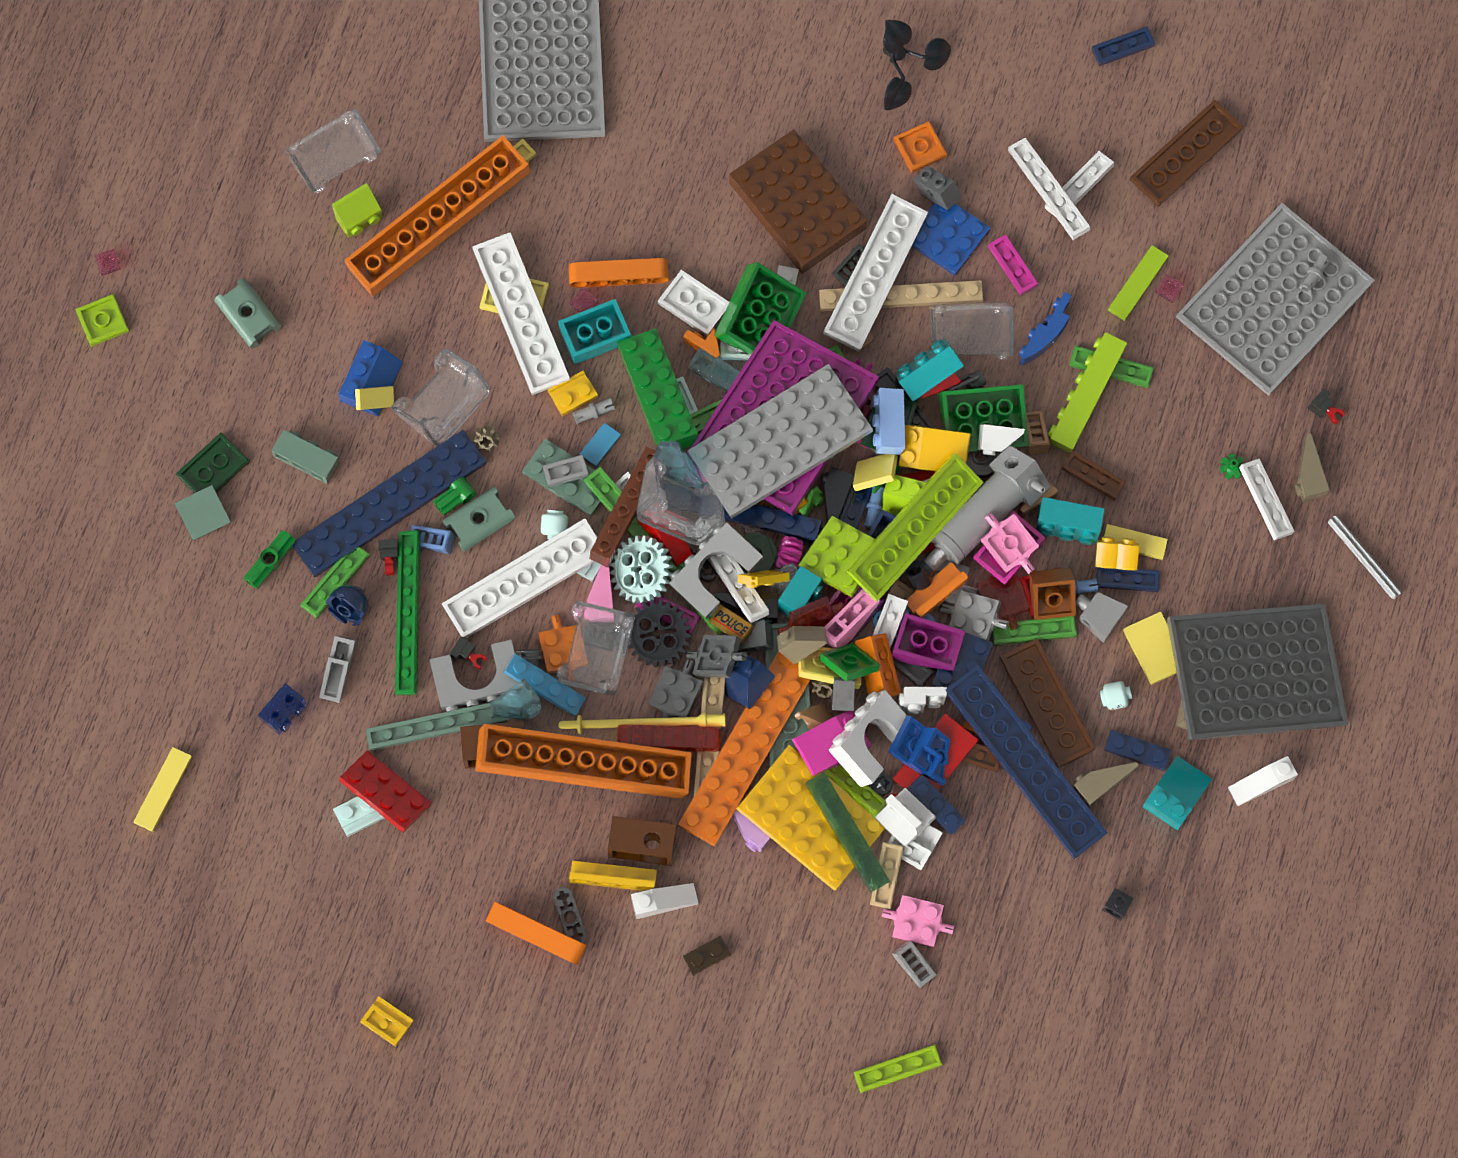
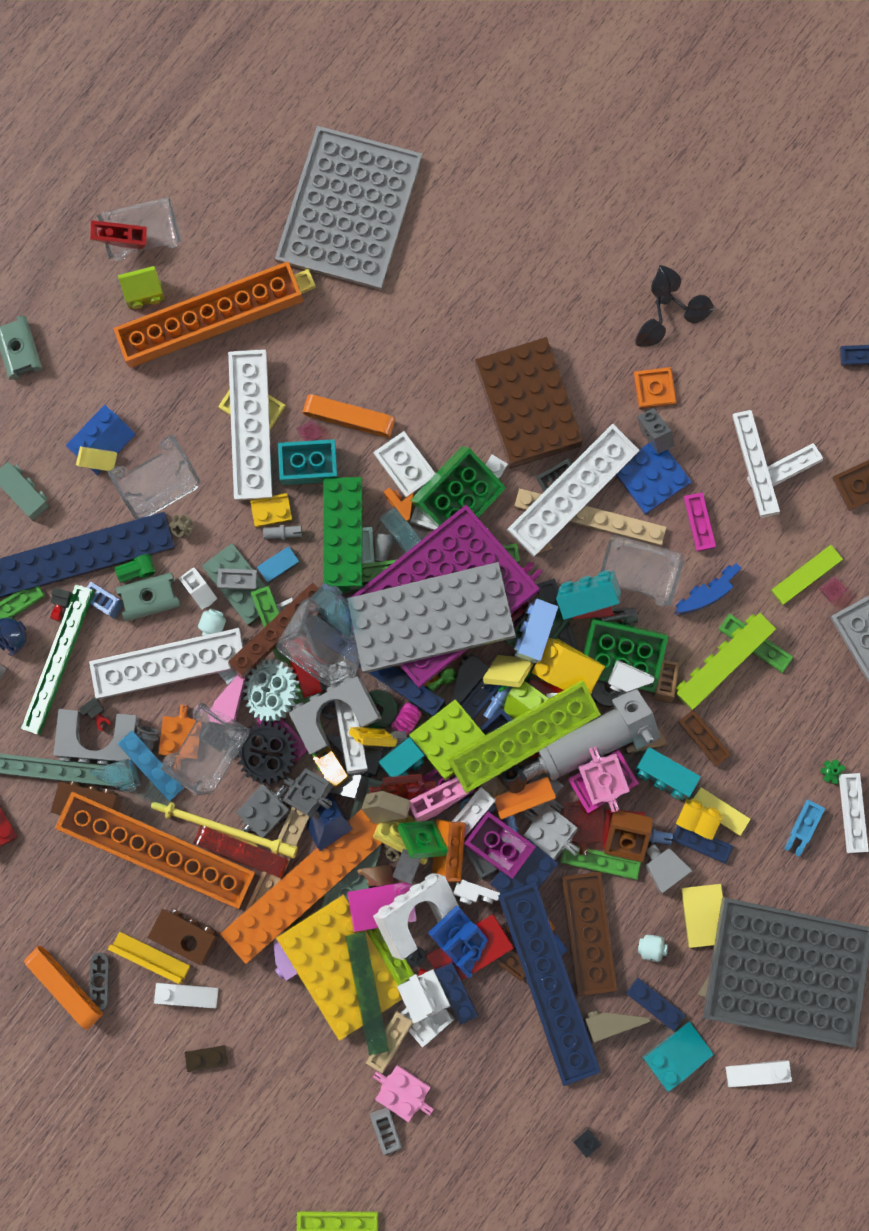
camera: 25 degrees right, 5 degrees up
none -> red slope [90,220,147,250]
none -> white slope [179,567,217,610]
none -> light grey cone [375,534,393,561]
none -> dark azure hinge [784,799,825,856]

